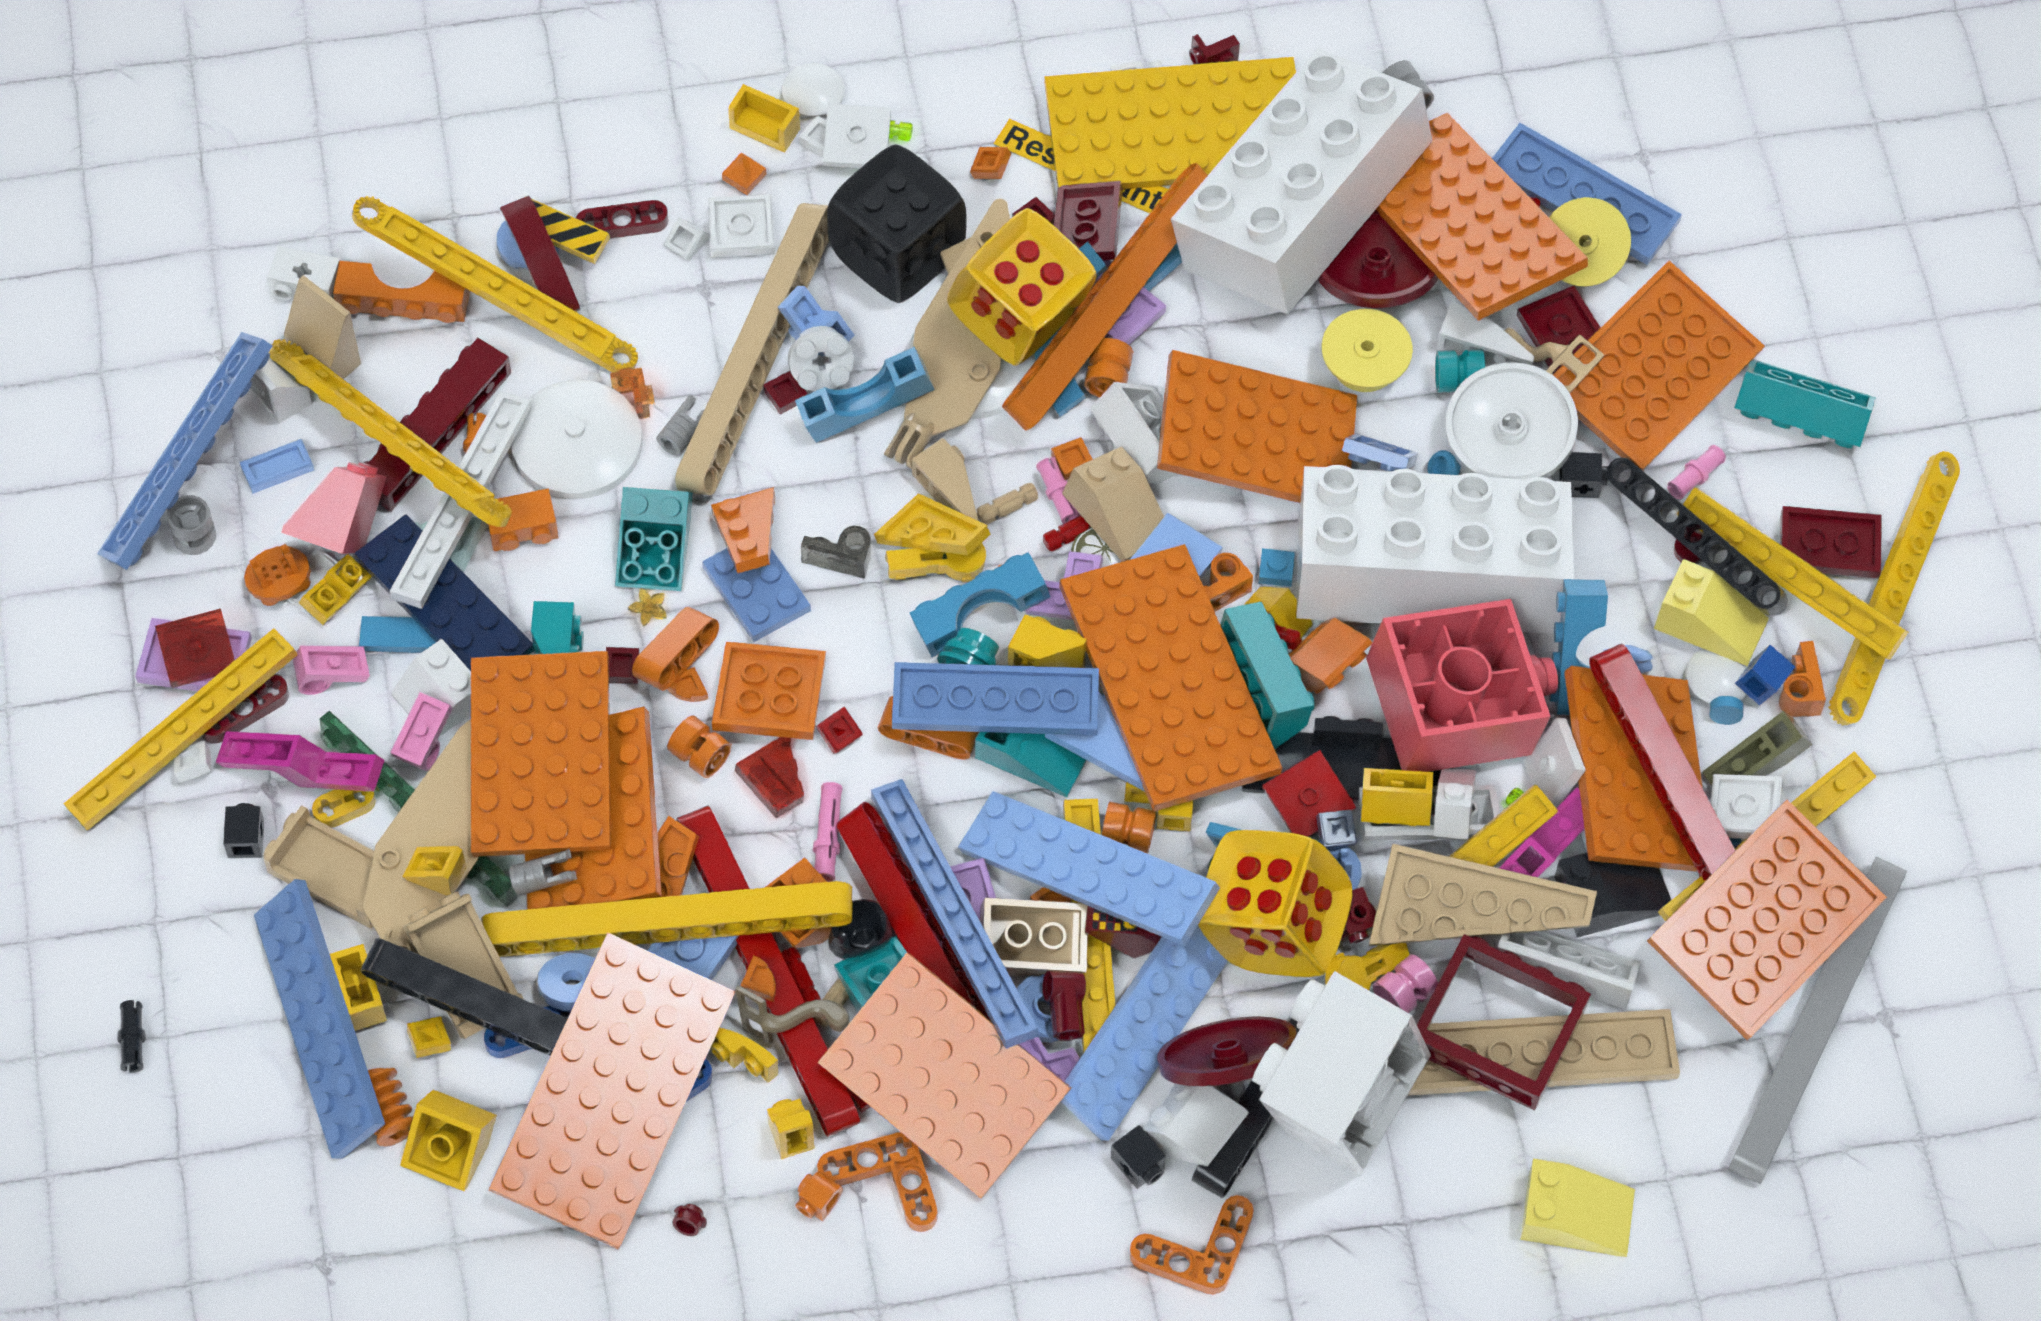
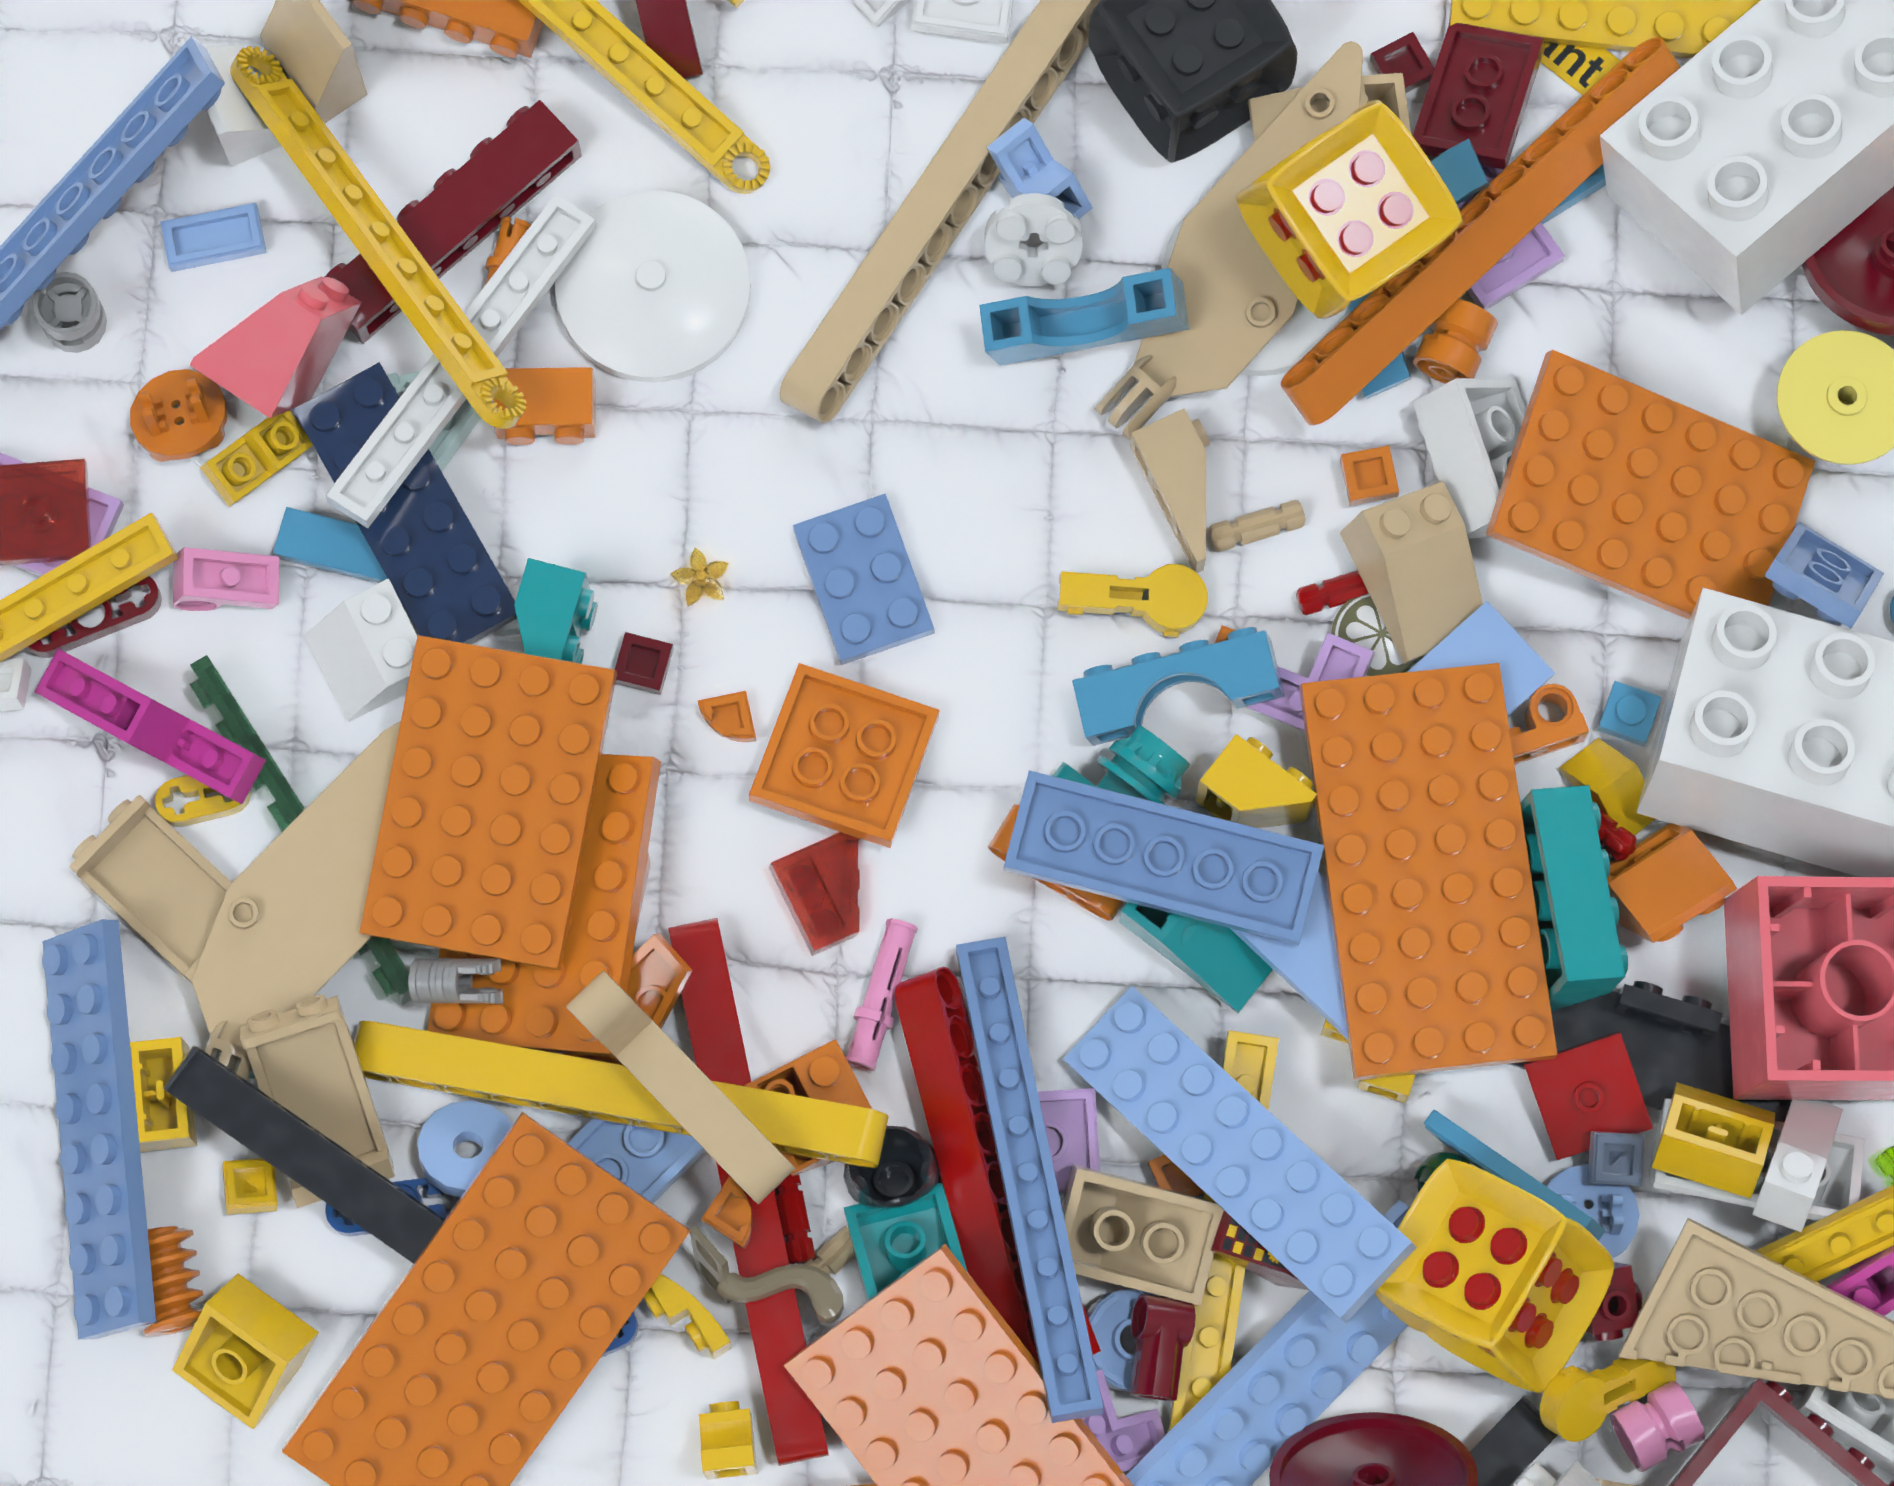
camera: 15 degrees right, 15 degrees up
black brick [223,803,264,858] -> none
bright pink plate [390,692,453,771] -> none
yellow slope [402,846,466,896] -> none
clear orange bracket [610,368,655,419] -> none
teal slope [615,487,693,591] -> none
orange beam [632,606,719,691] -> none
light grey hinge [656,394,705,456] -> none
orange wheel [667,715,732,778] -> none
orange wing [711,487,776,574] -> none
dark red tile [763,371,808,415] -> none
clear smoke plate [800,525,871,579] -> none
red tile [815,706,863,754] -> none
yellow wing [874,493,991,555] -> none
bright pink pin [1036,457,1080,524] -> none
orange wheel [1102,801,1157,854] -> none
none -> tan beam [566,970,796,1205]

